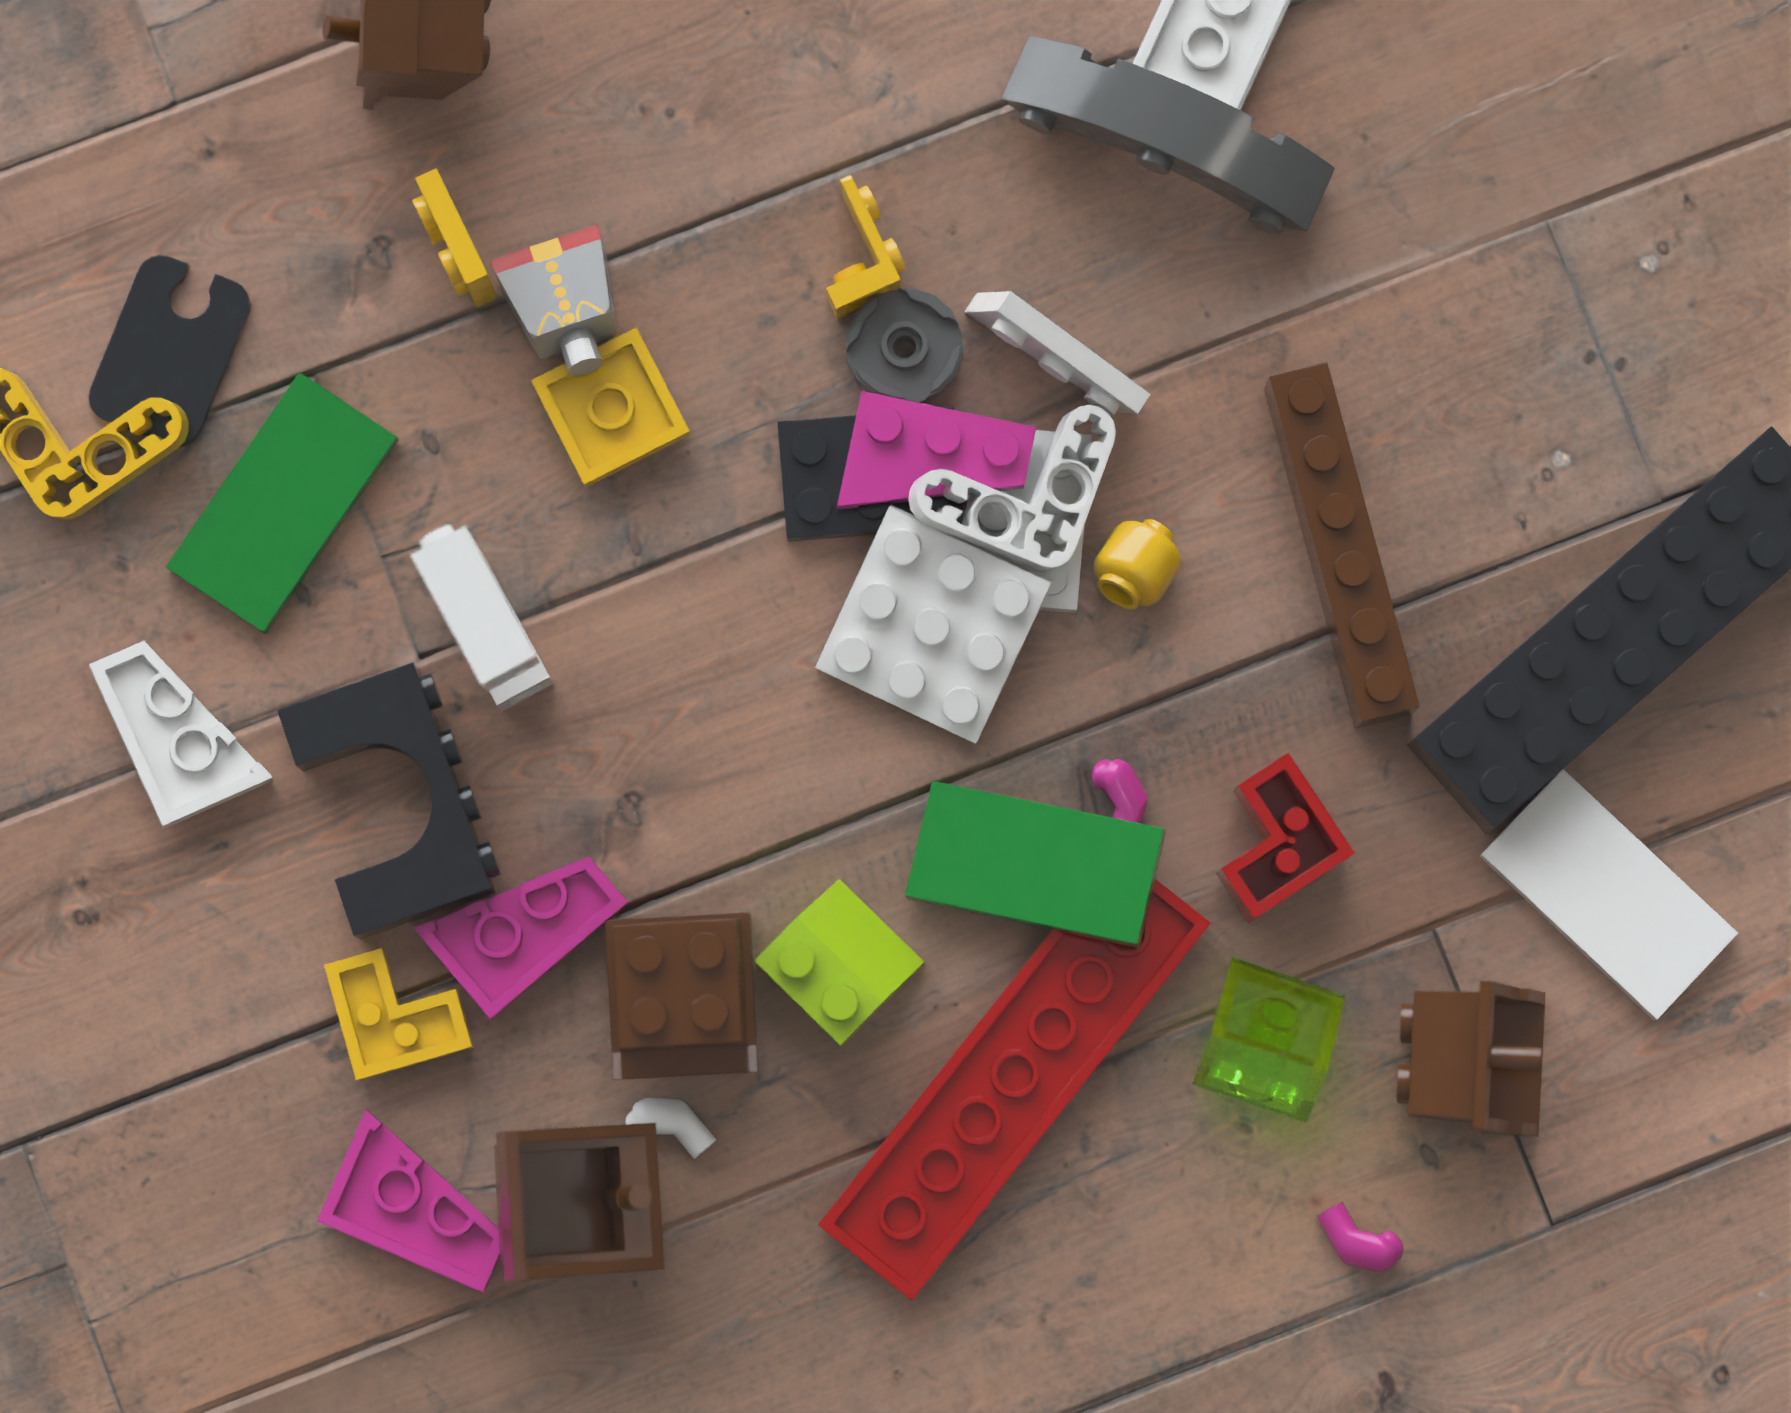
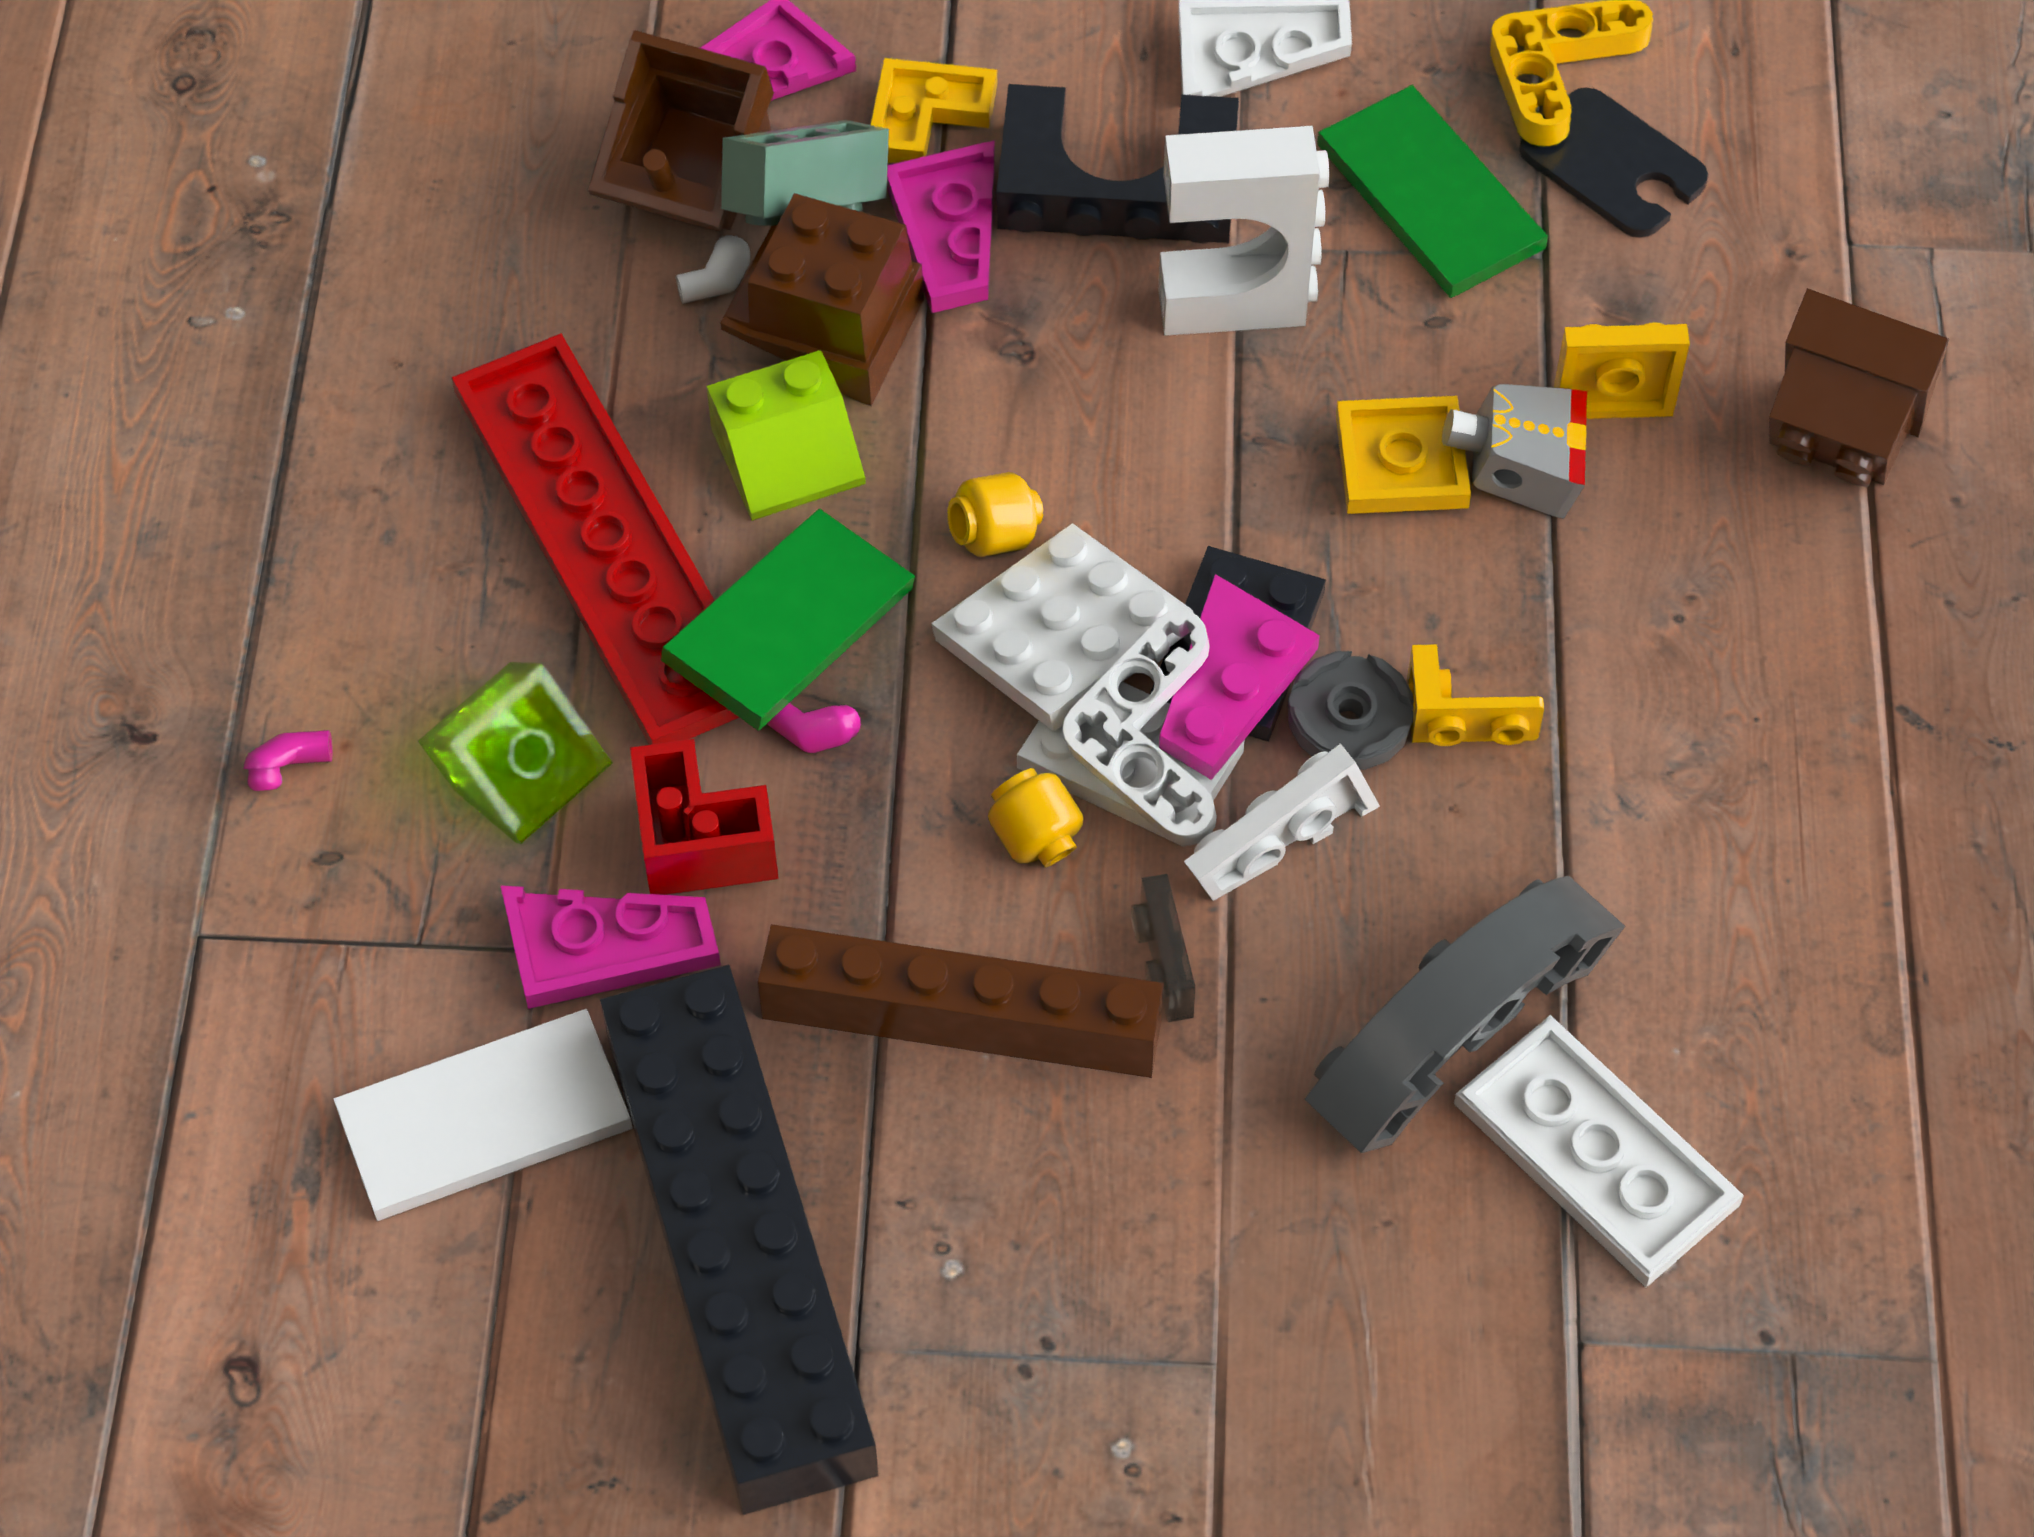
camera: 115 degrees right, 25 degrees down
reddish brown piece [1397,981,1546,1137] -> none
none -> dark pink wing [500,885,721,1009]
none -> sand green brick [721,120,889,226]
none -> yellow head [947,472,1043,557]
none -> clear smoke plate [1131,874,1196,1022]

